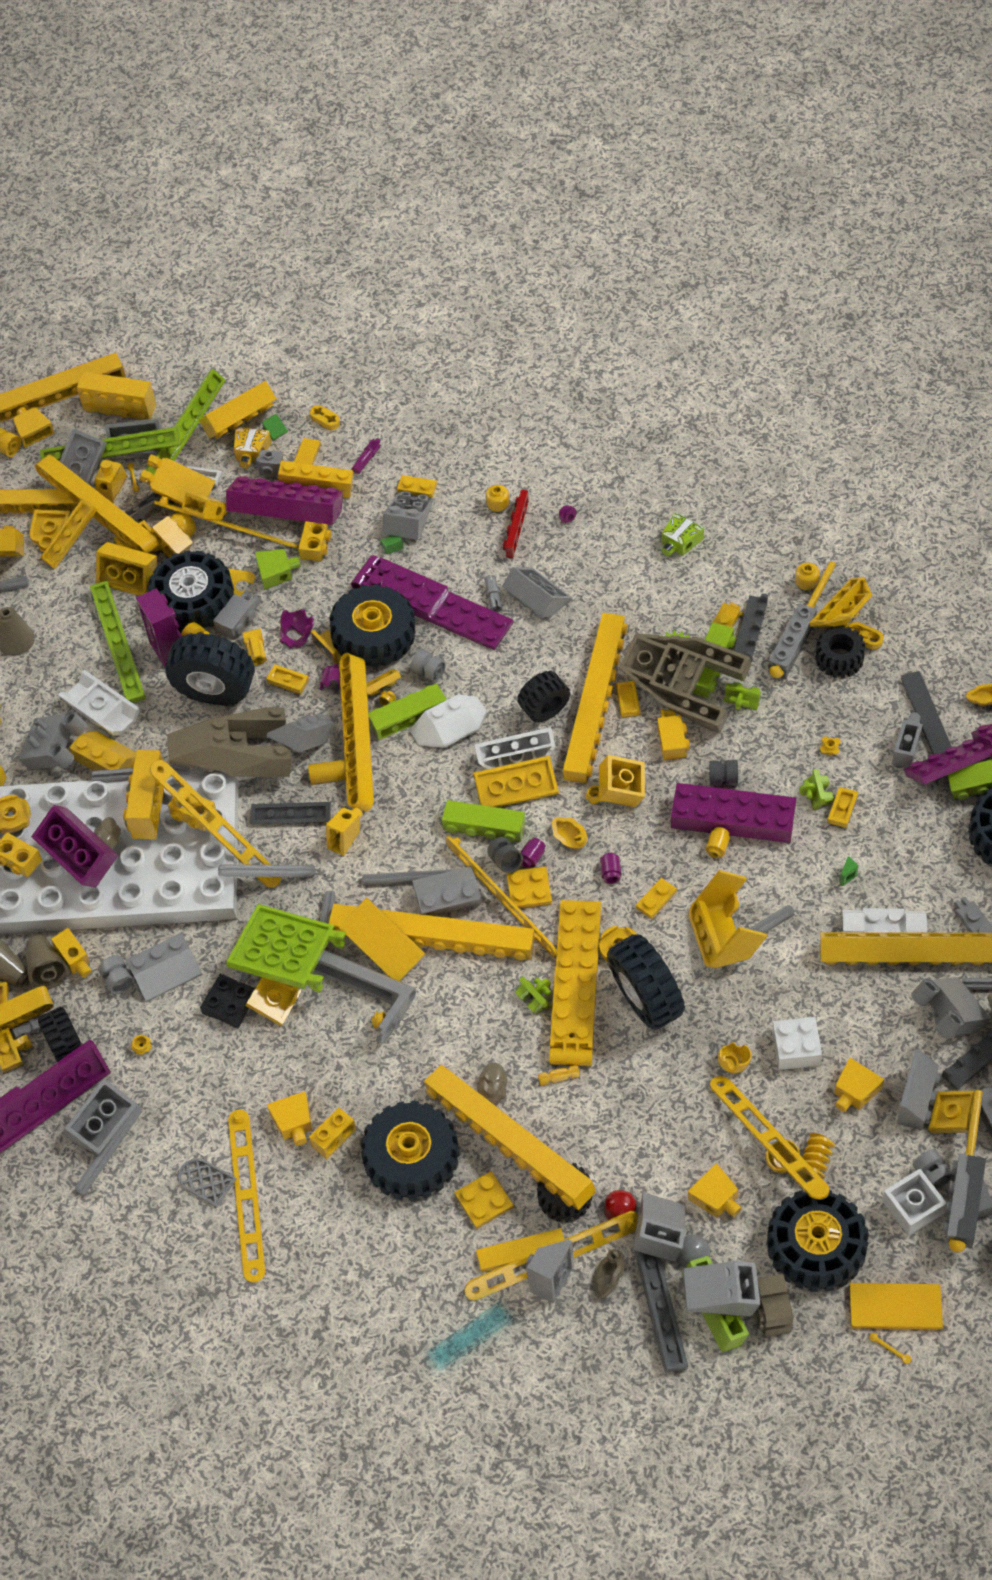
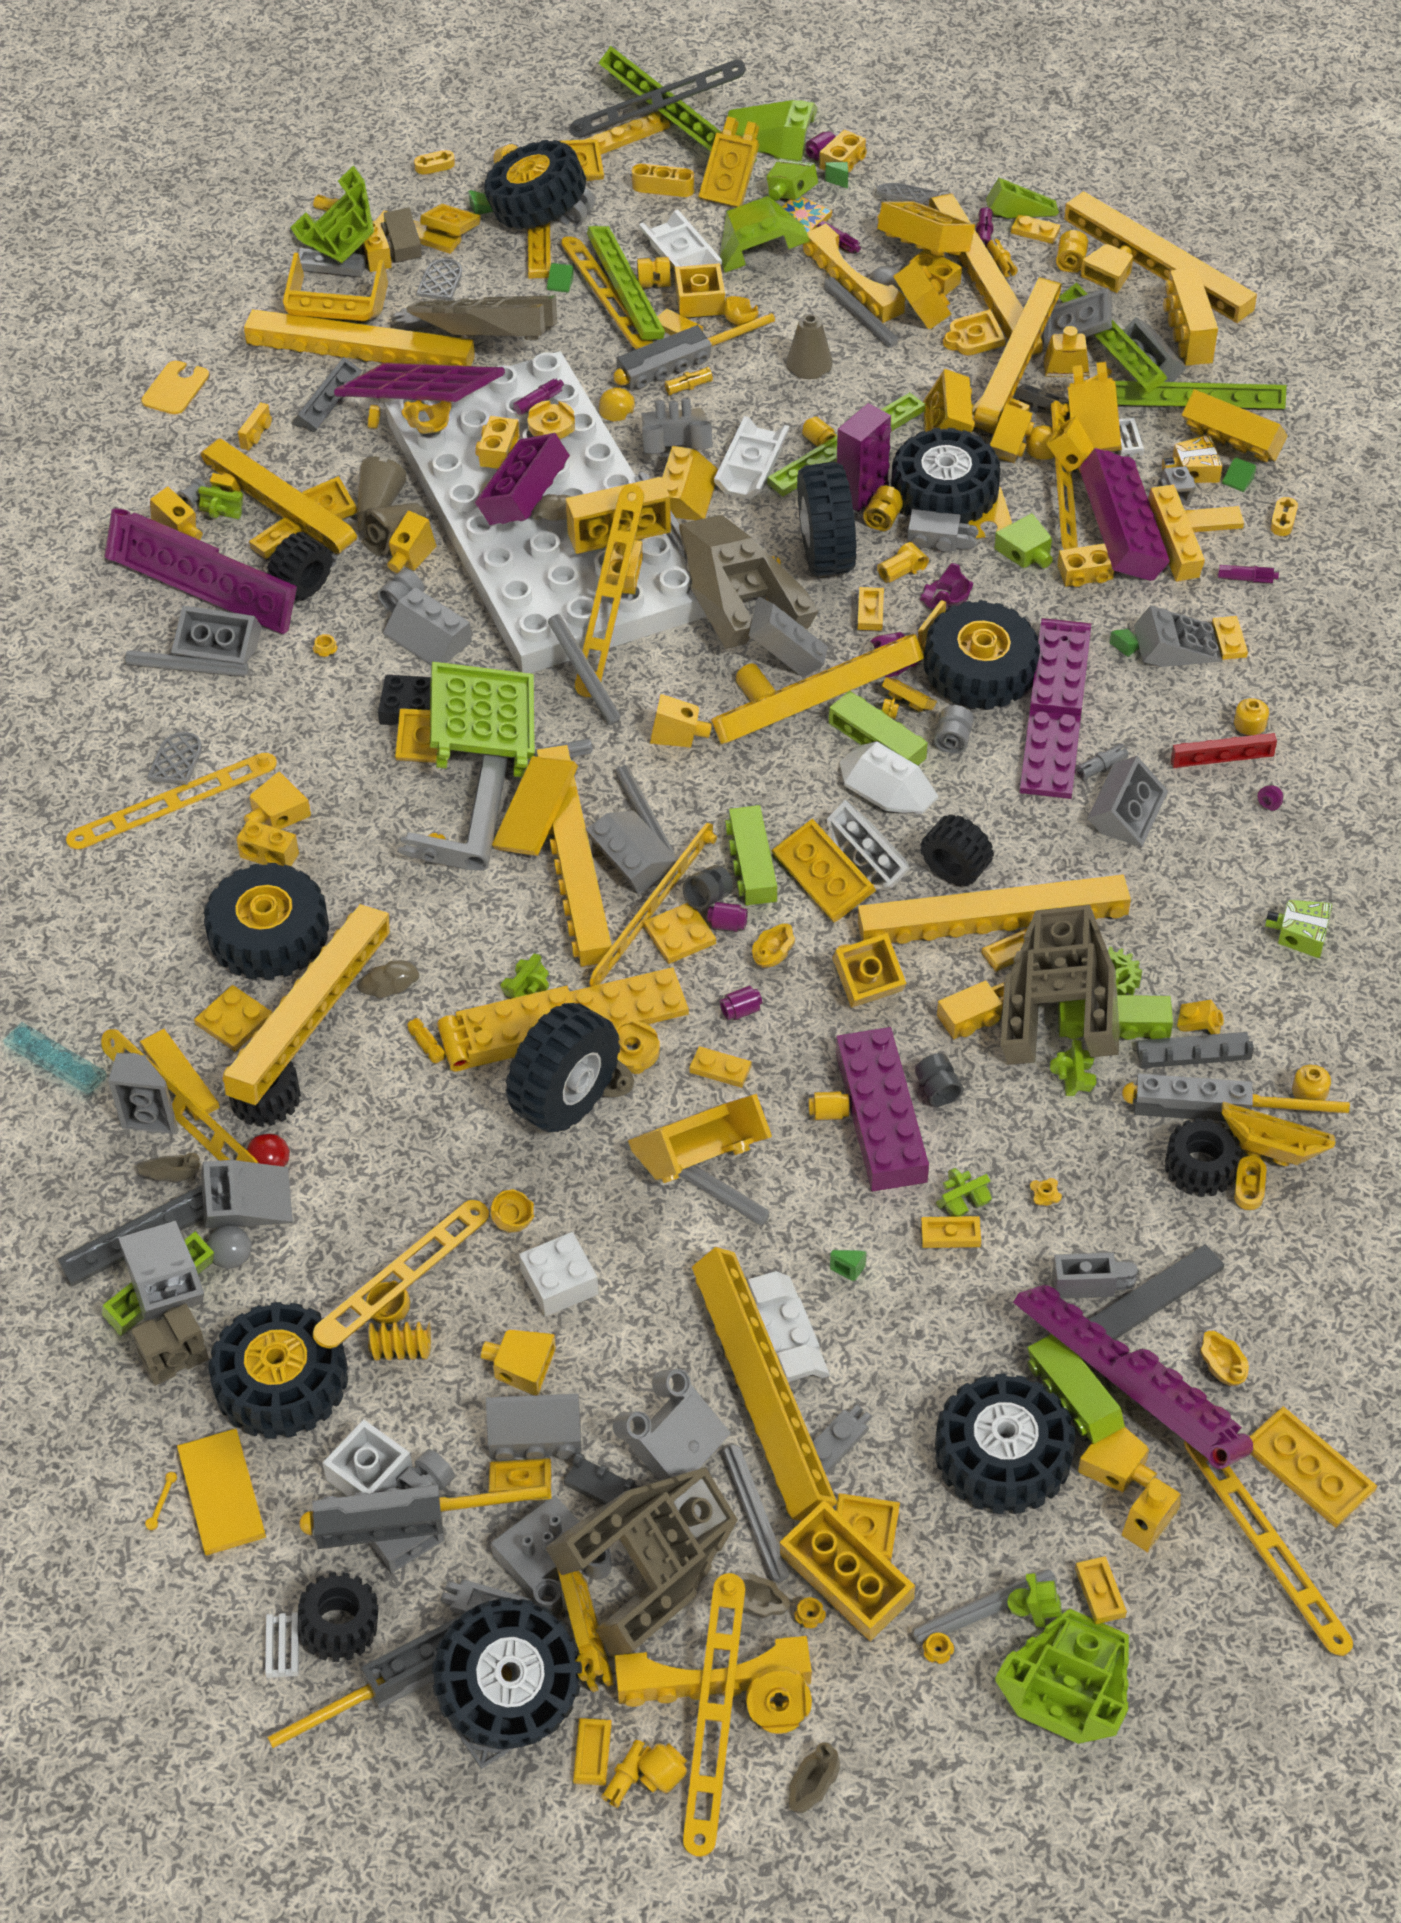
camera: 65 degrees right, 5 degrees down
yellow tile [40,498,98,569] -> none
dark grey hinge [251,802,332,824] -> none
yellow torso [688,1163,742,1218] -> none
none -> yellow brick [802,416,837,447]

